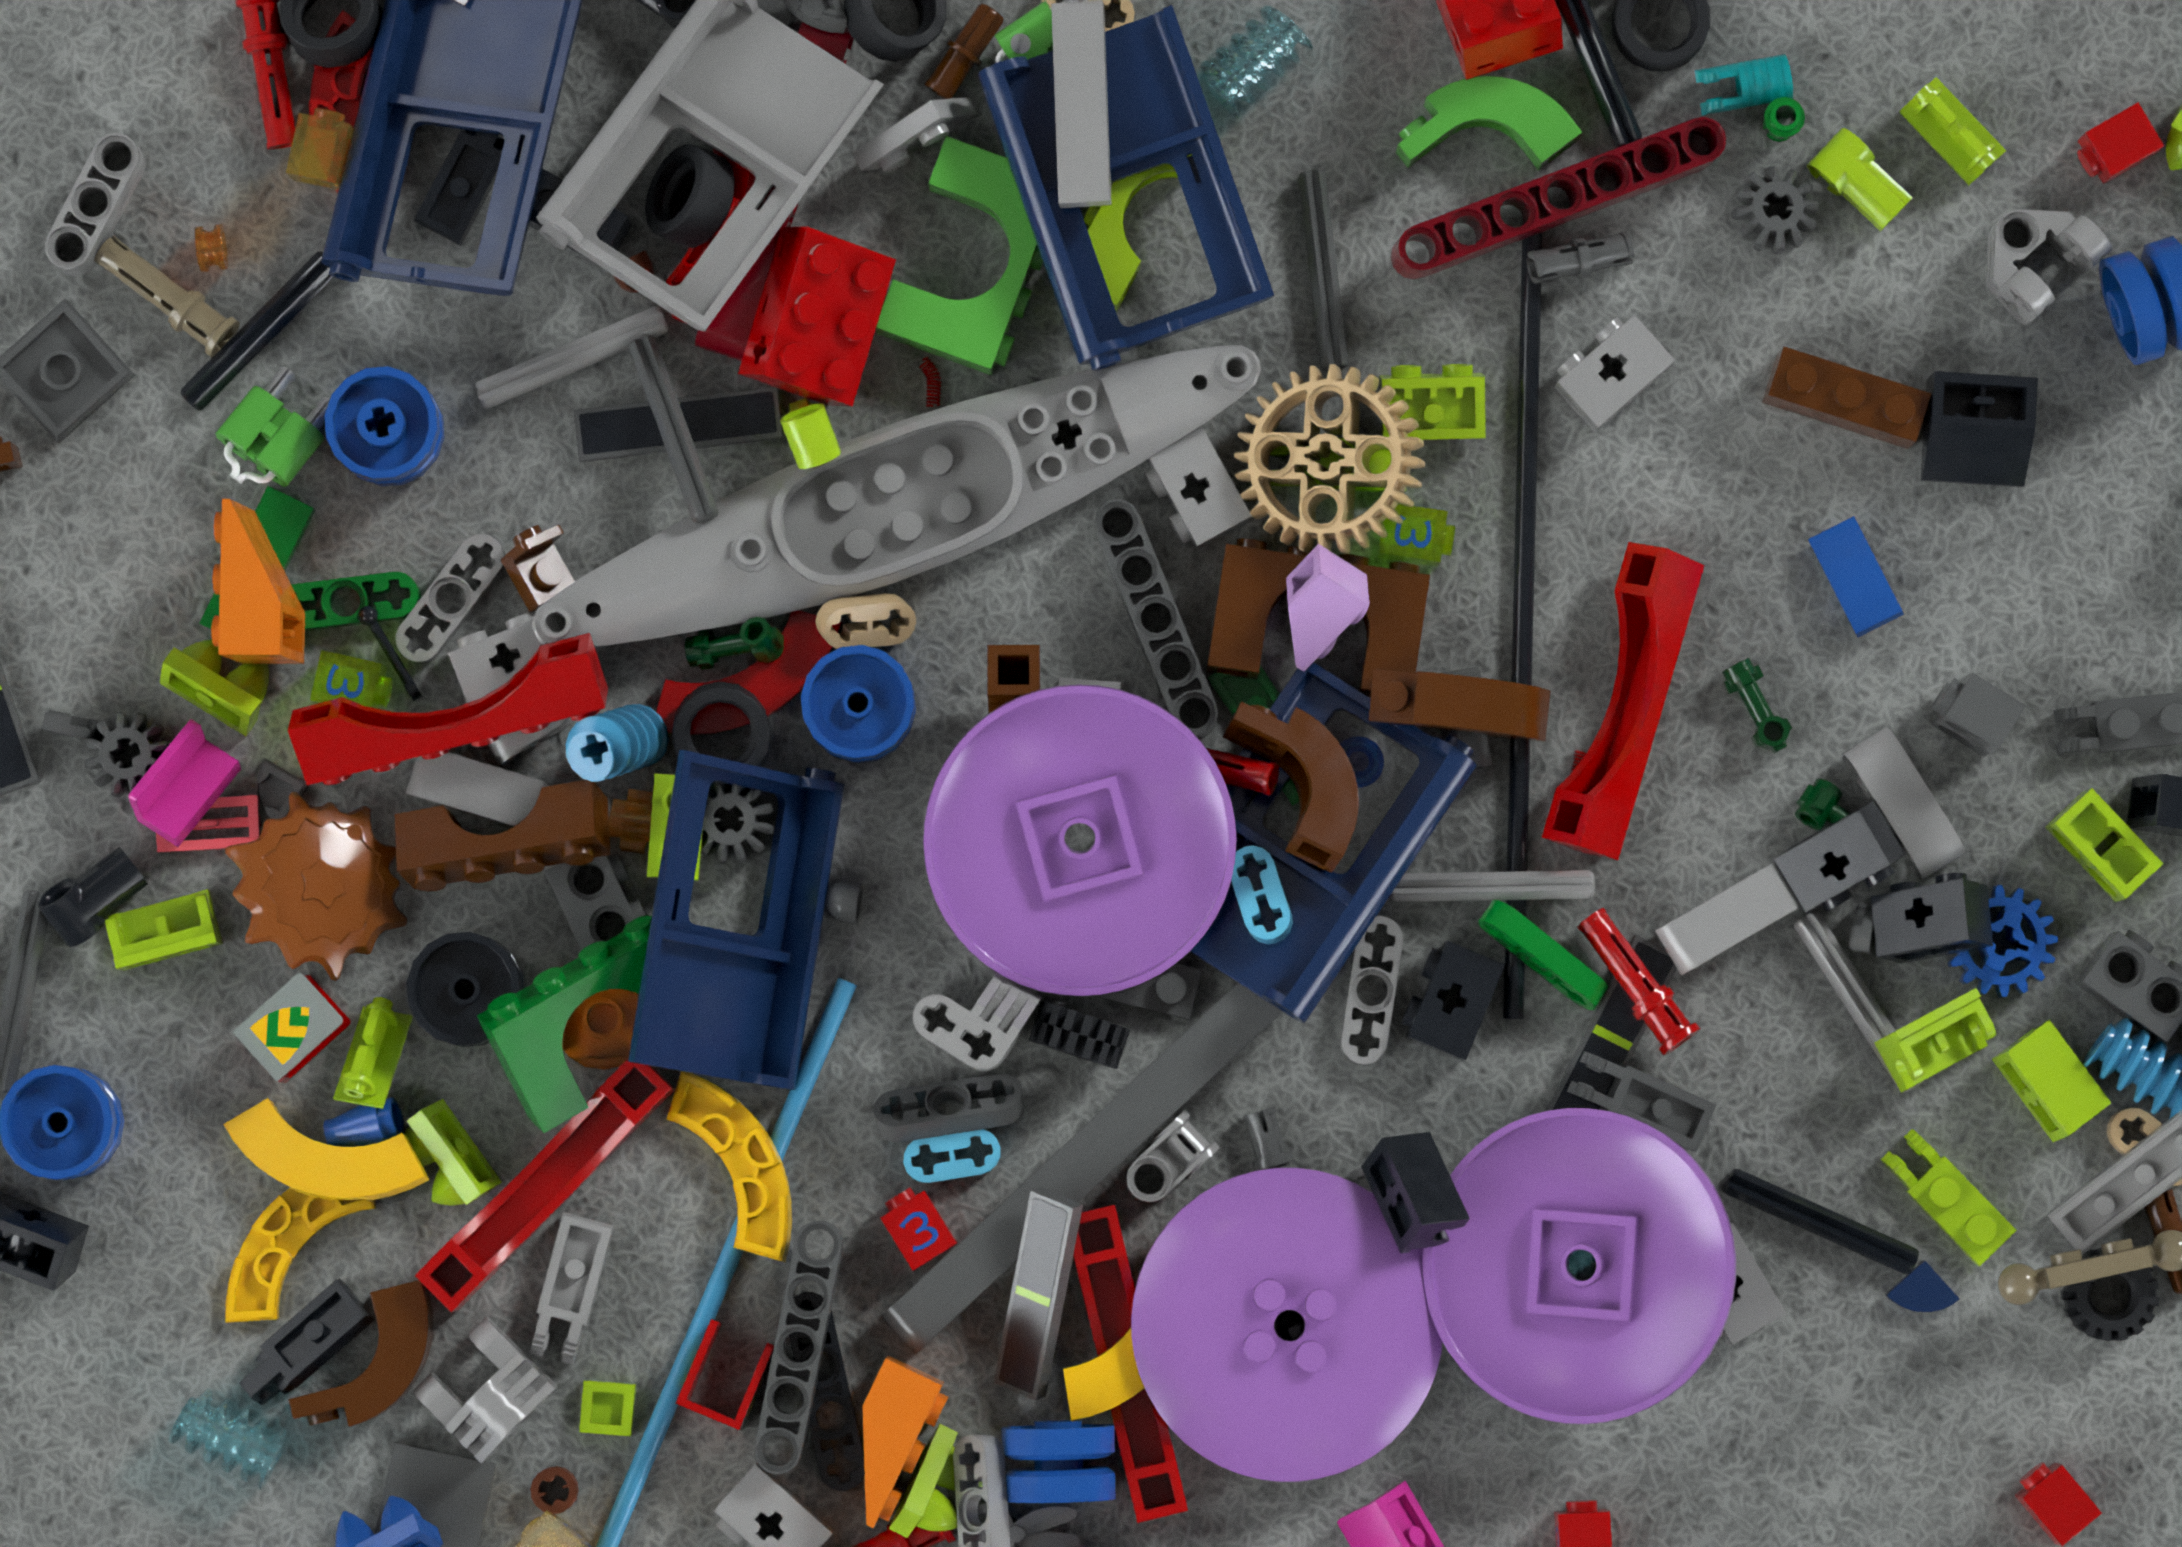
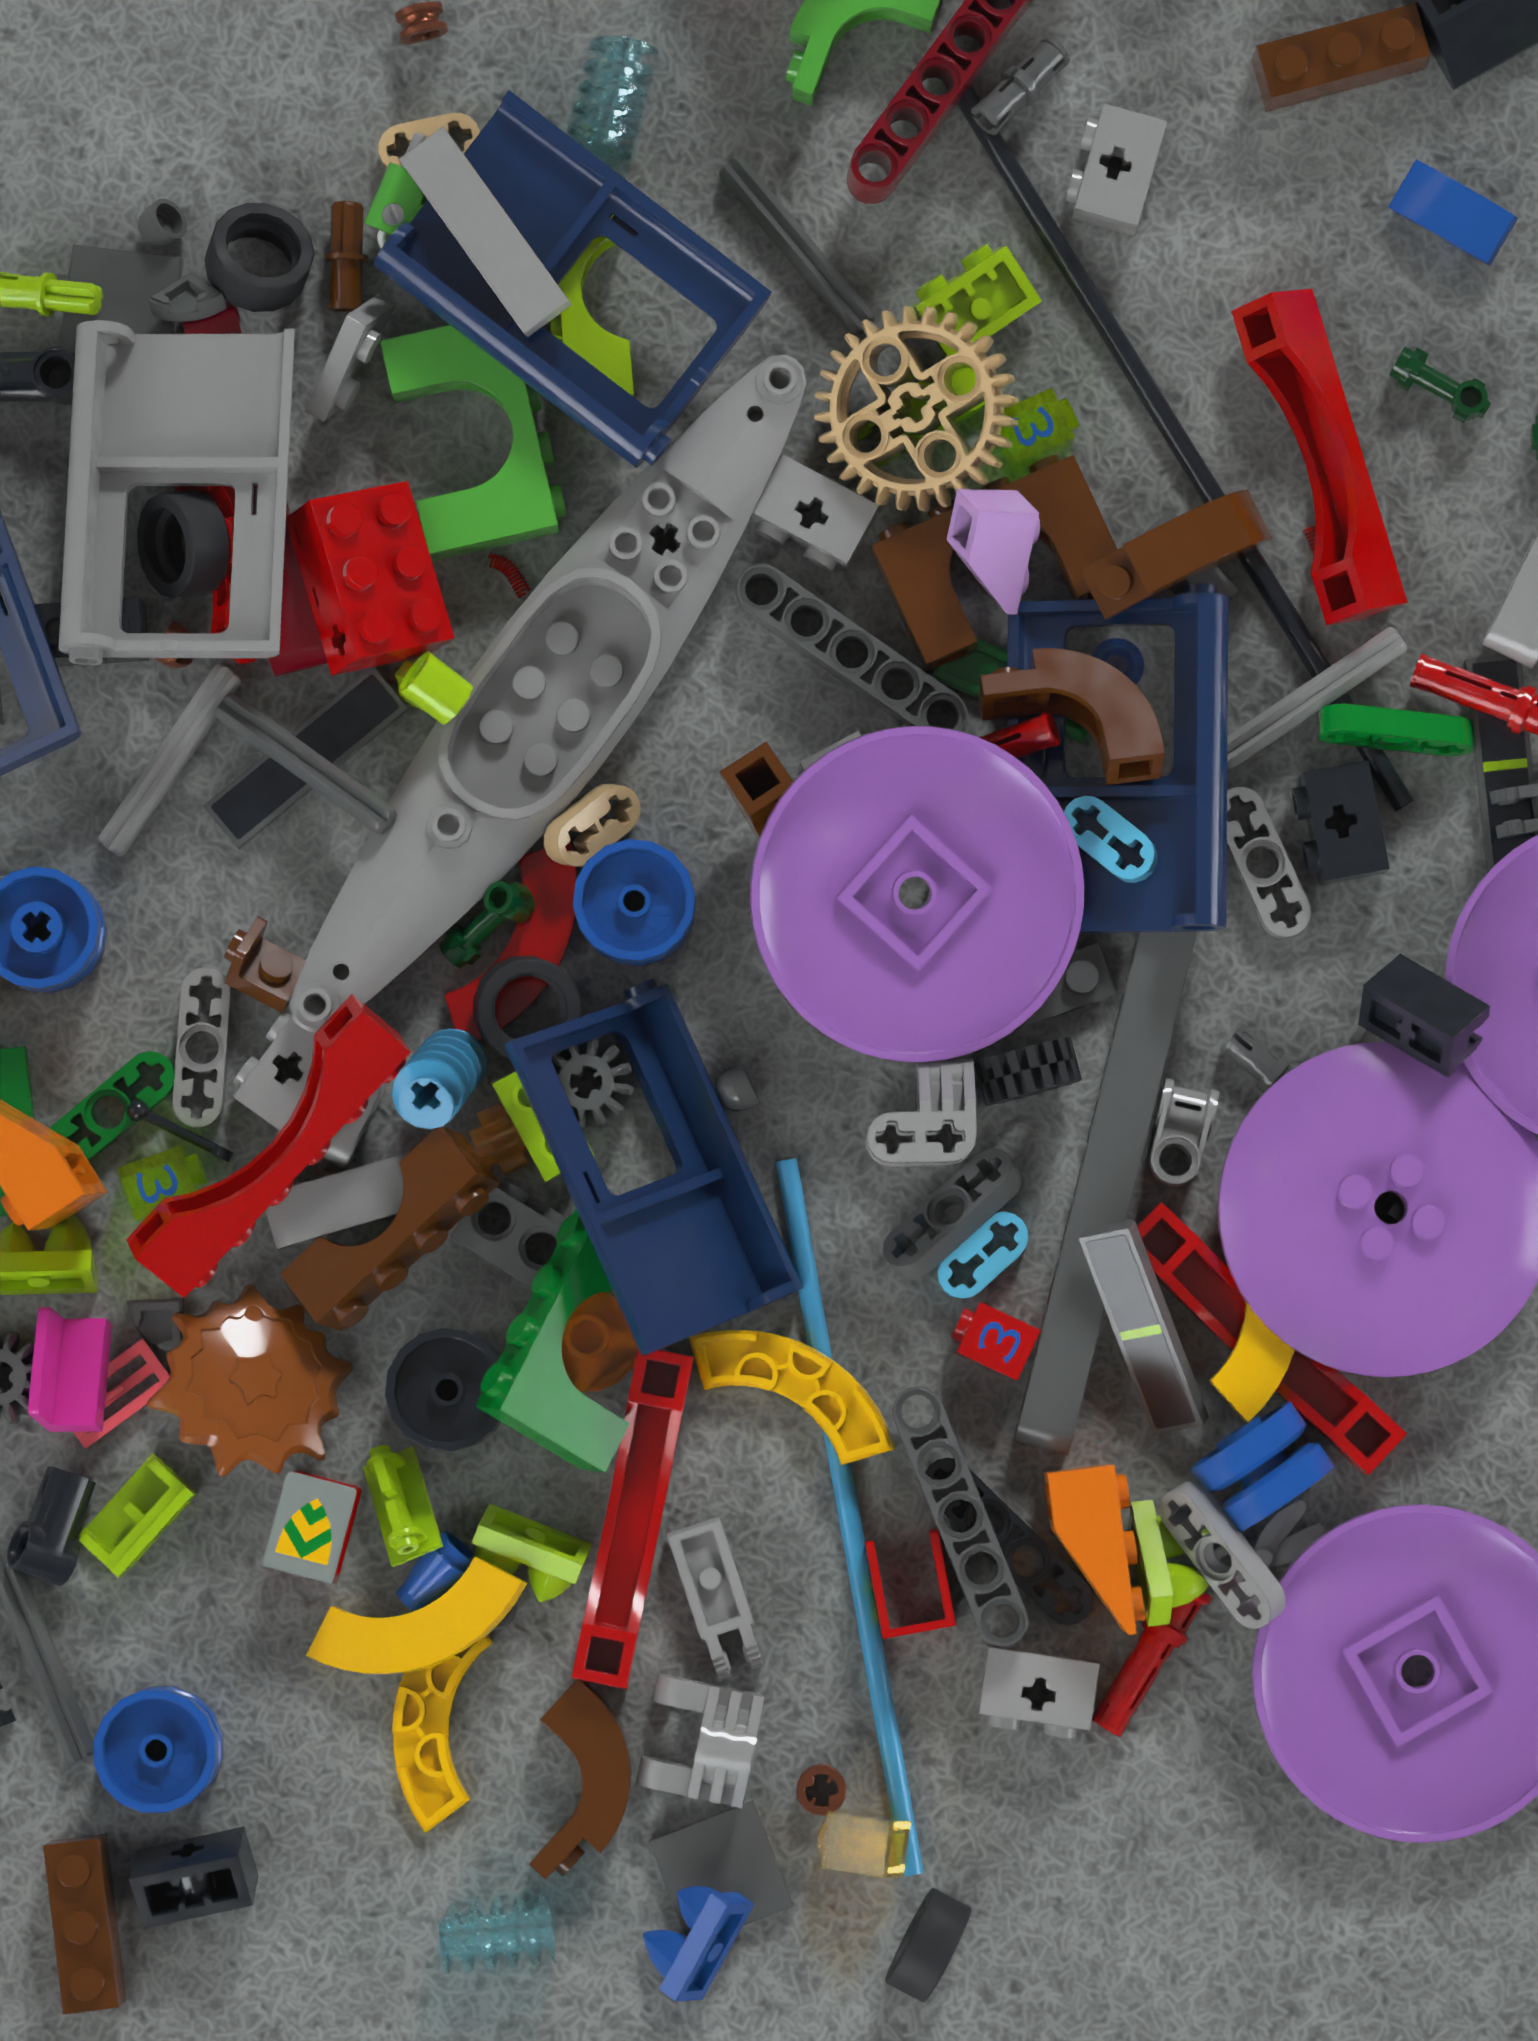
camera: 30 degrees left, 0 degrees up
black hinge [239,1278,375,1405] -> none
lime tile [579,1380,636,1437] -> none

